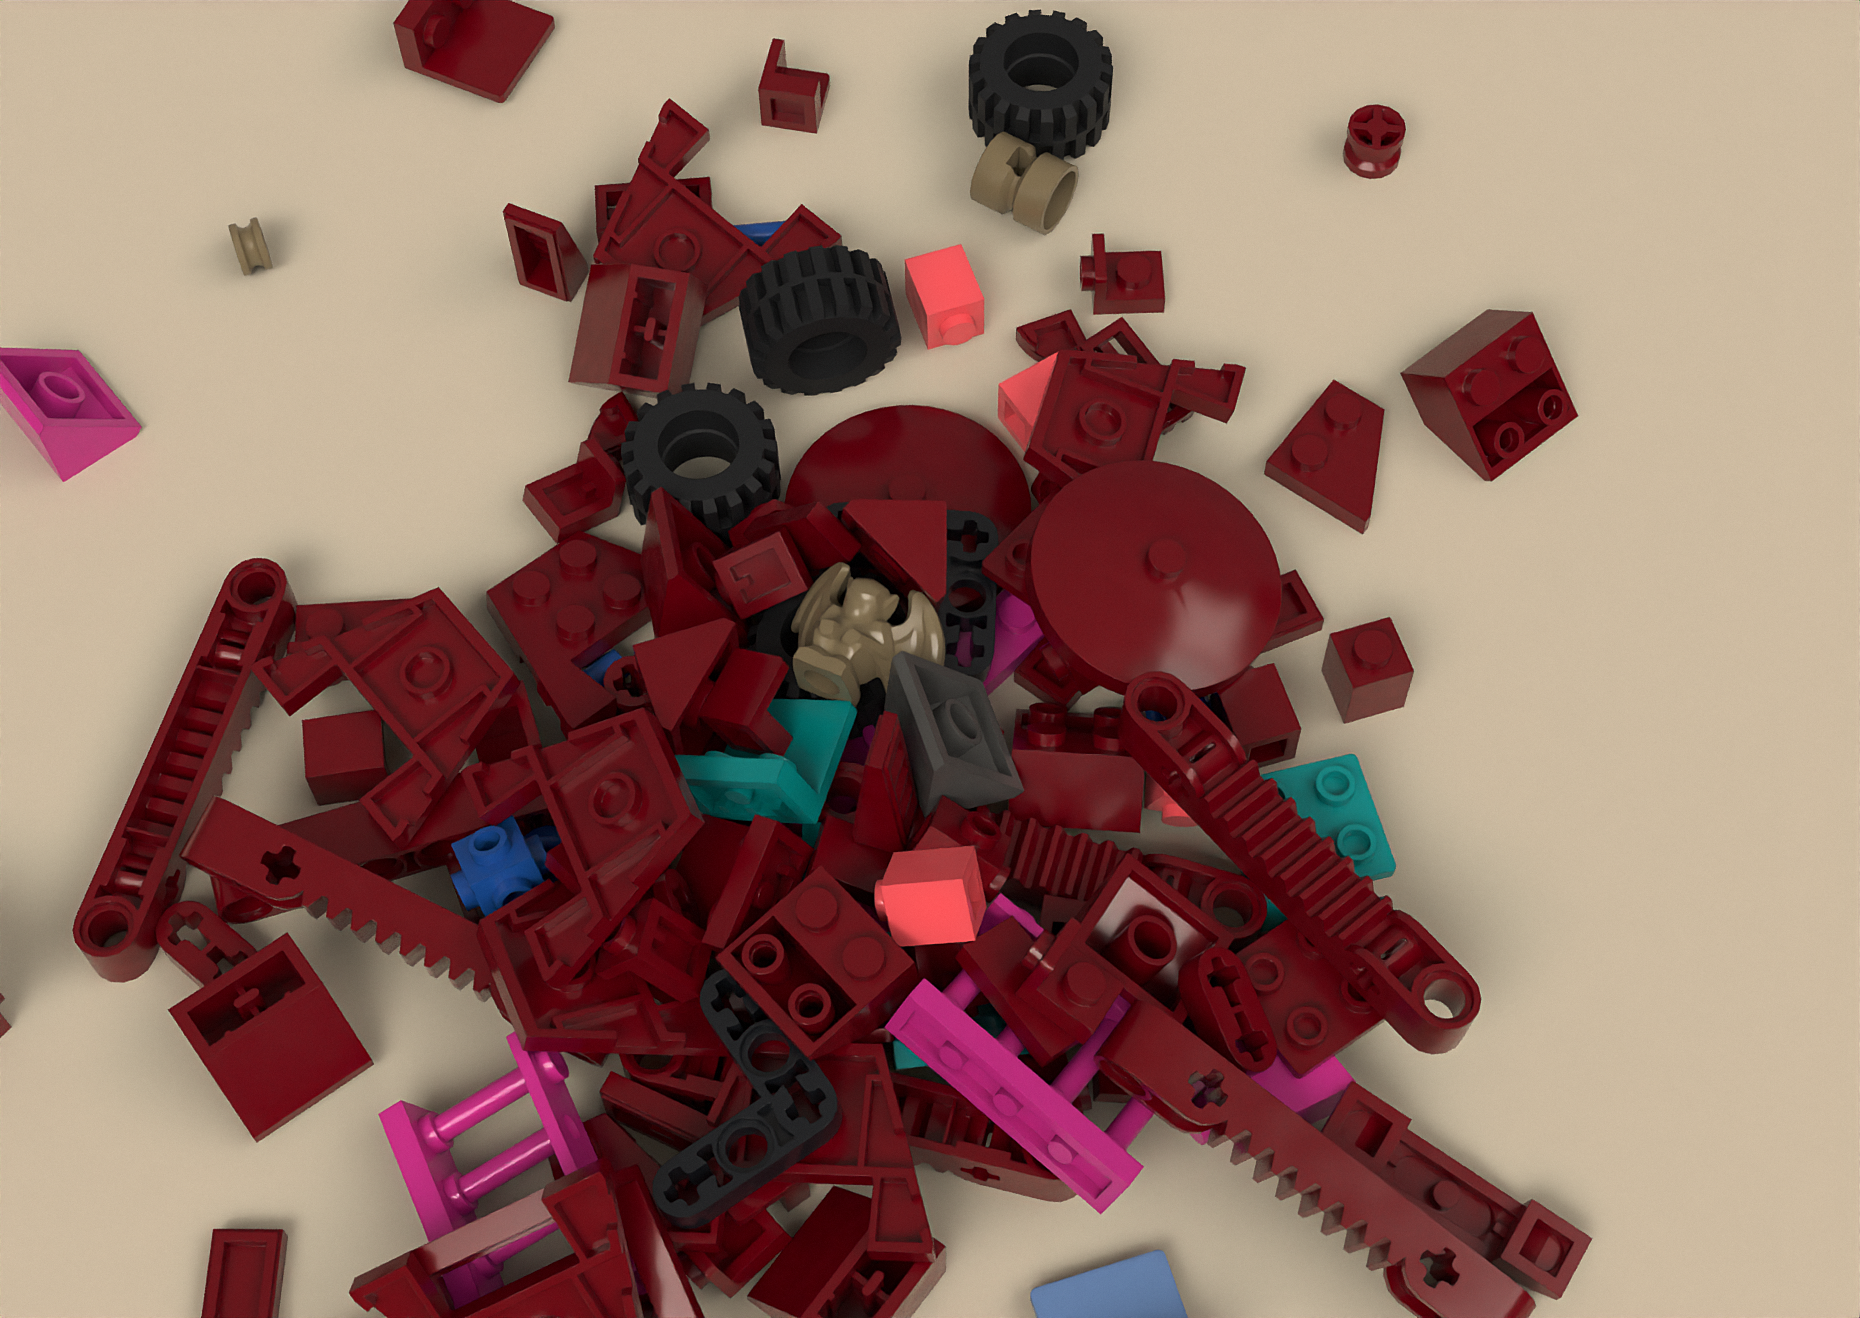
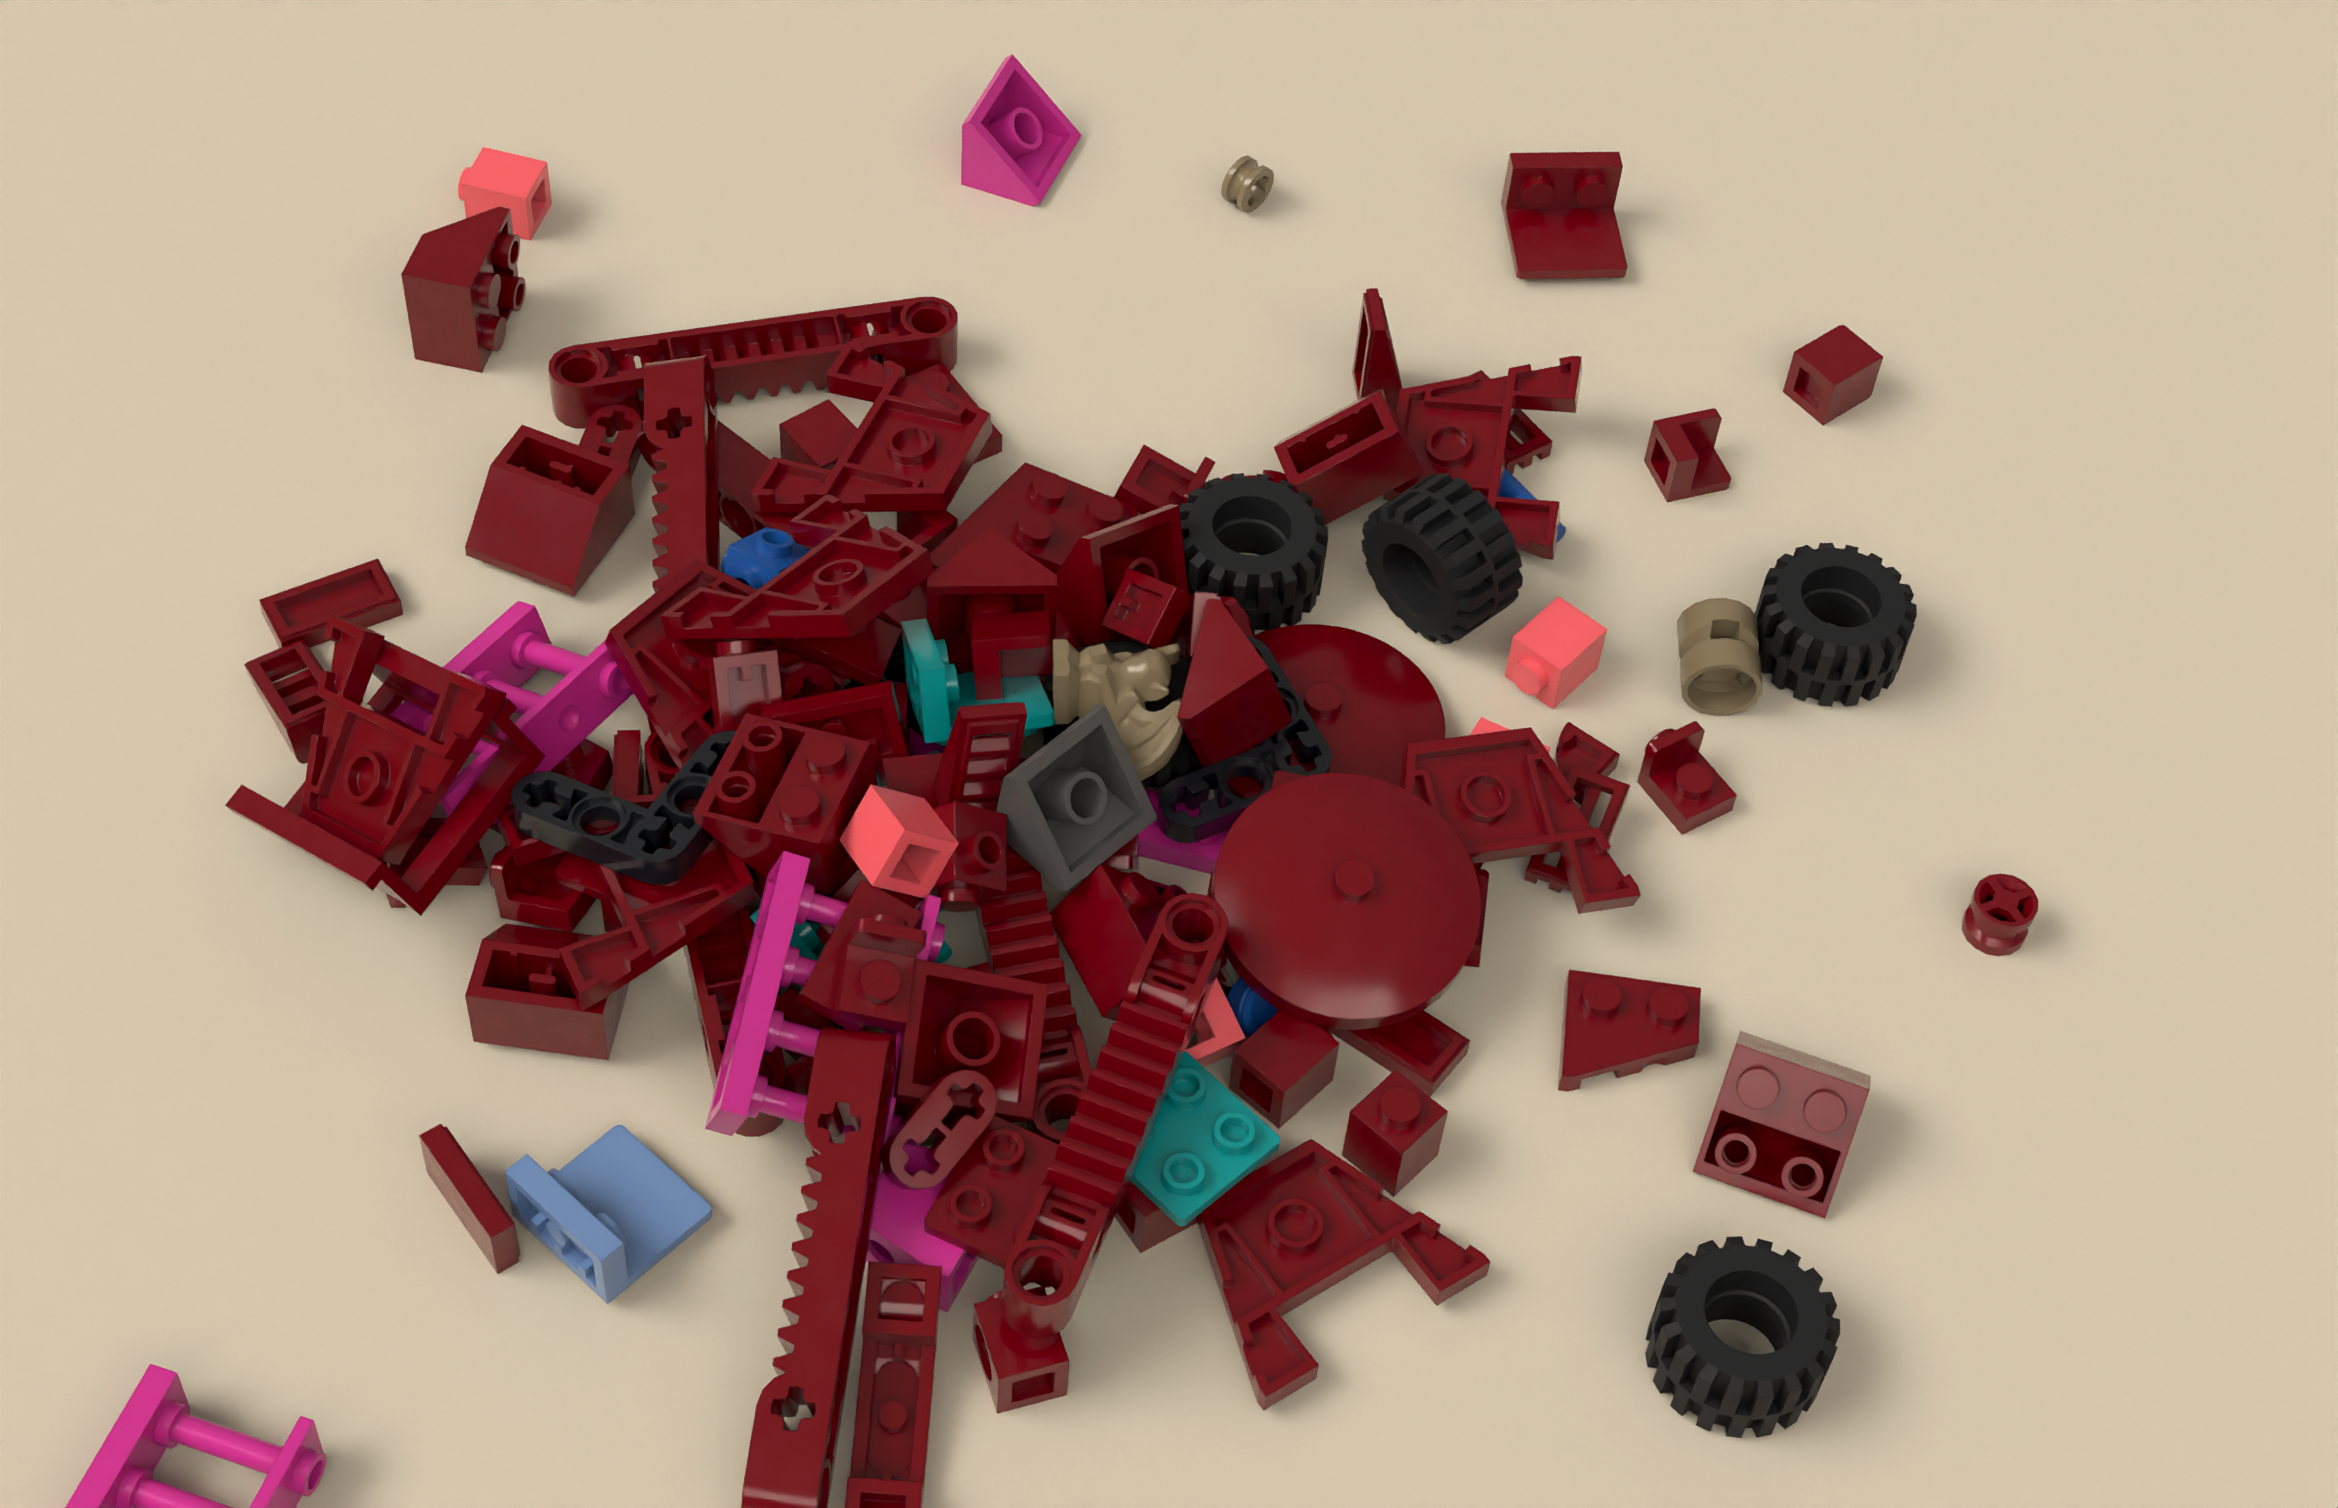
camera: 55 degrees right, 10 degrees down
none -> dark red brick [973,1286,1069,1414]
none -> dark red wing [1196,1139,1490,1411]
none -> black tyre [1645,1236,1840,1438]

